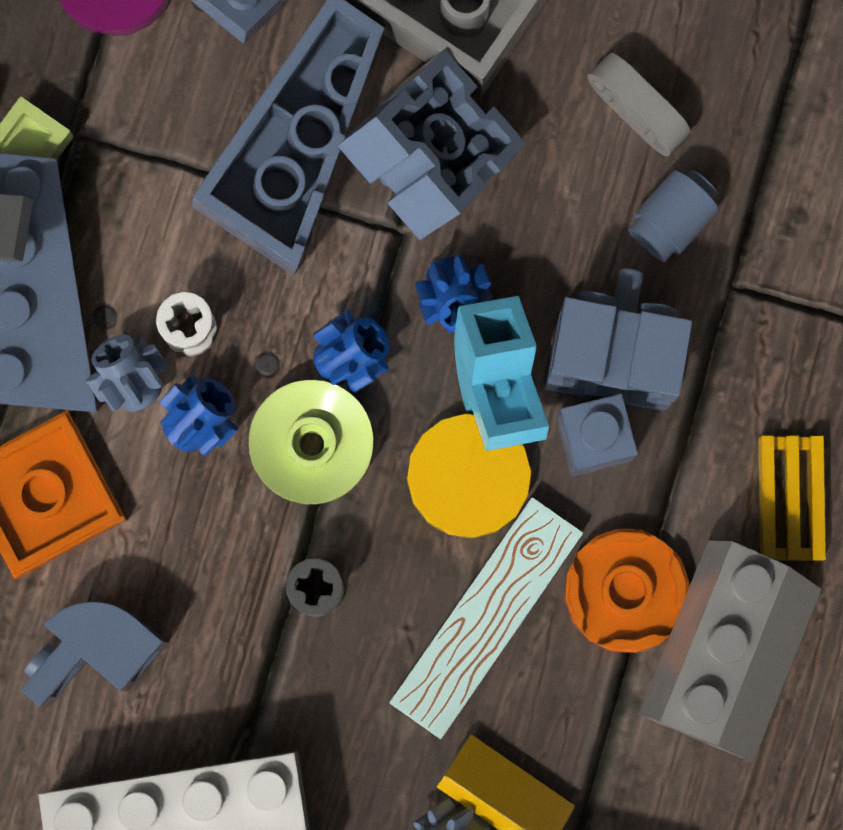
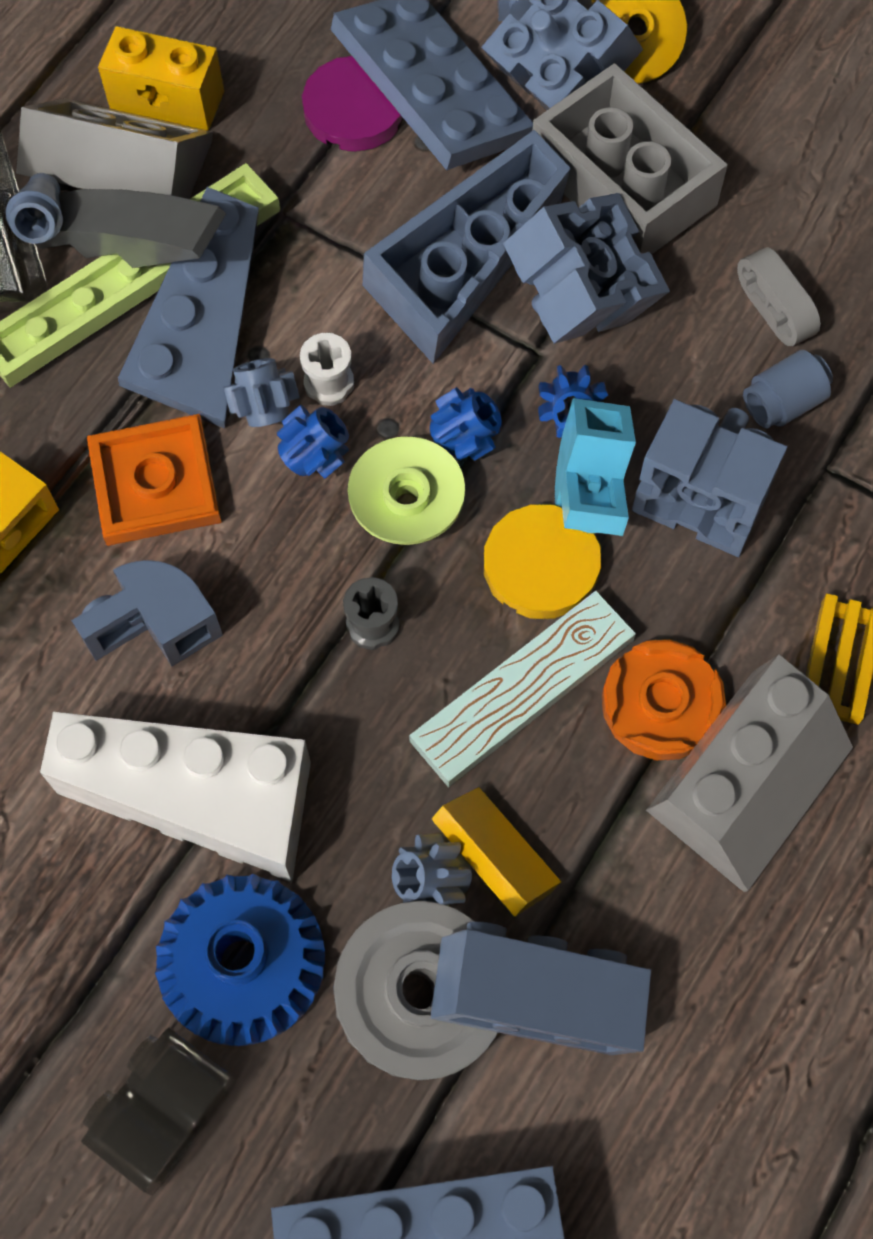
camera: 20 degrees right, 15 degrees down
sand blue brick [556,394,638,477] -> none

